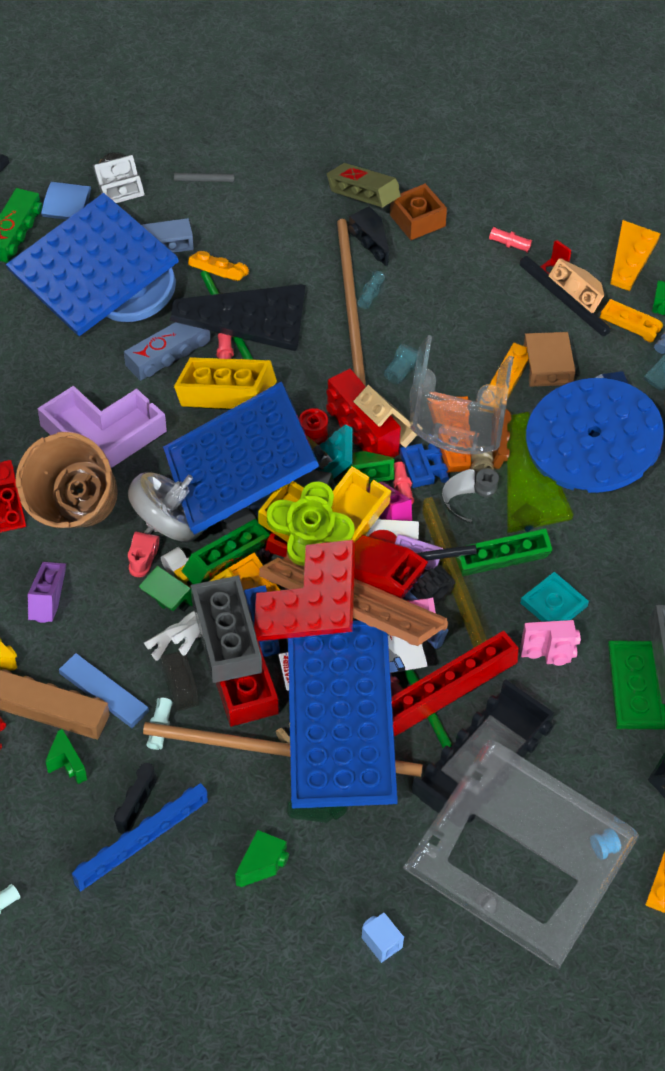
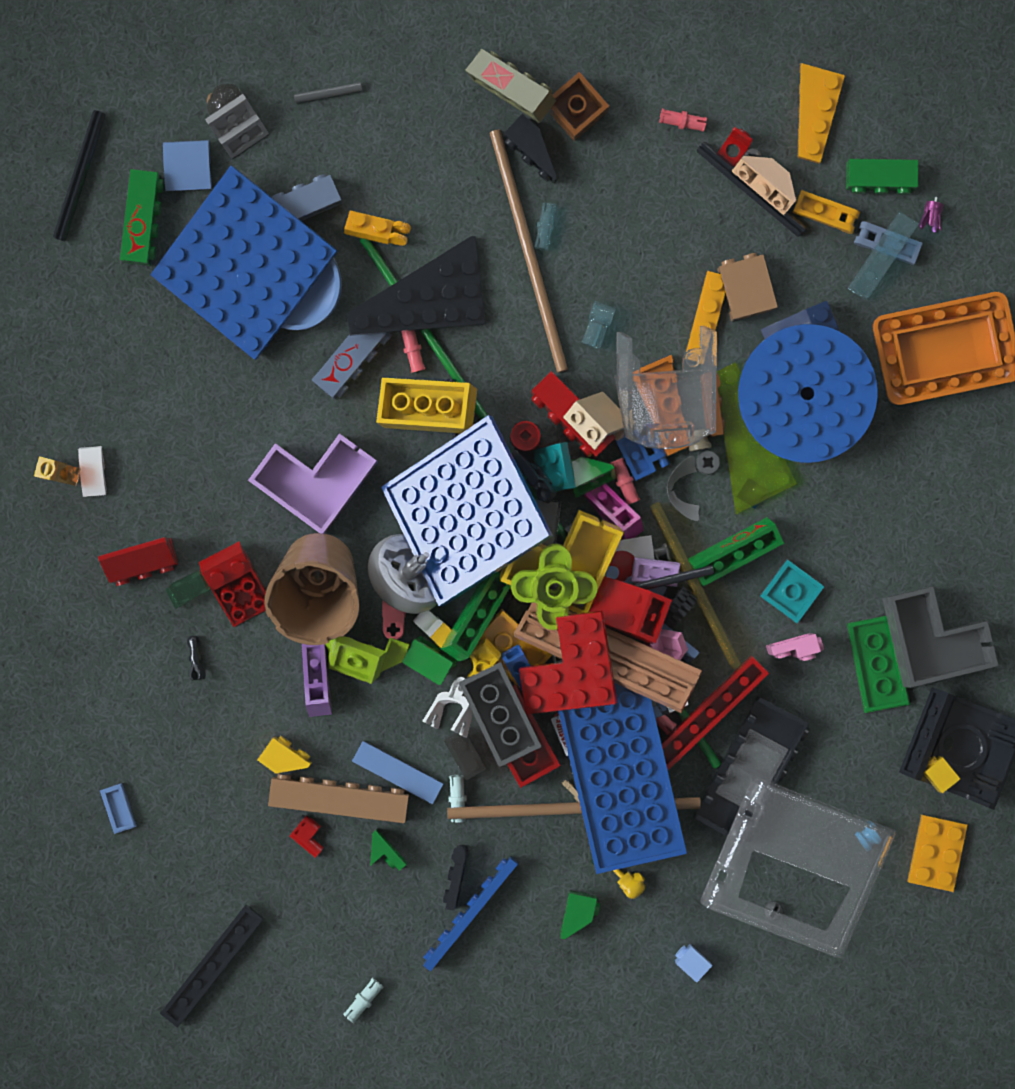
camera: 10 degrees left, 35 degrees up
none -> lime piece [325,636,409,684]
none -> yellow piece [613,869,645,899]

